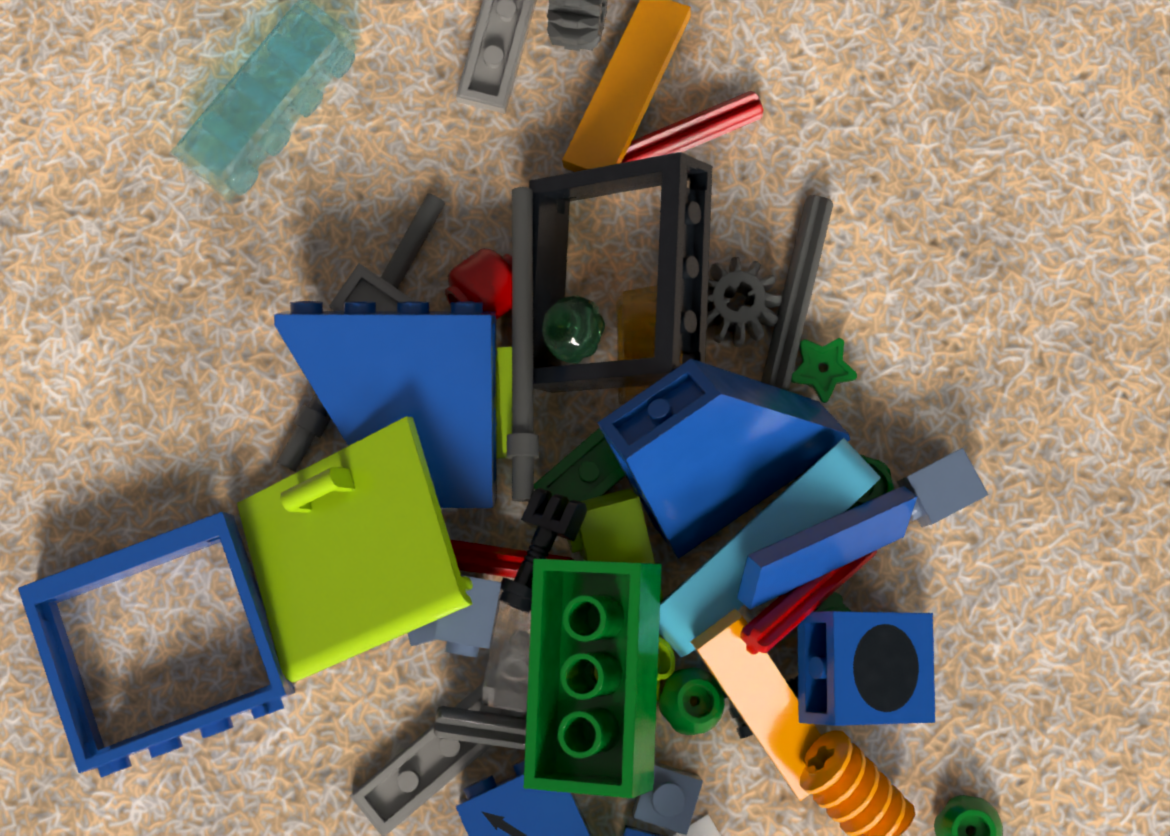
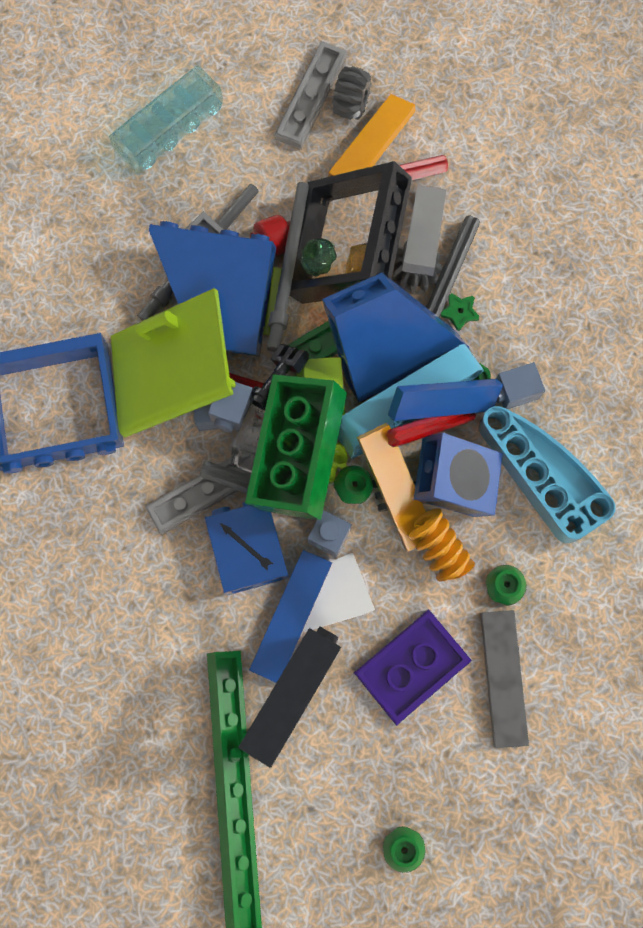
camera: 10 degrees right, 5 degrees down
none -> light grey tile [402,185,447,276]
none -> medium azure beam [479,406,616,543]

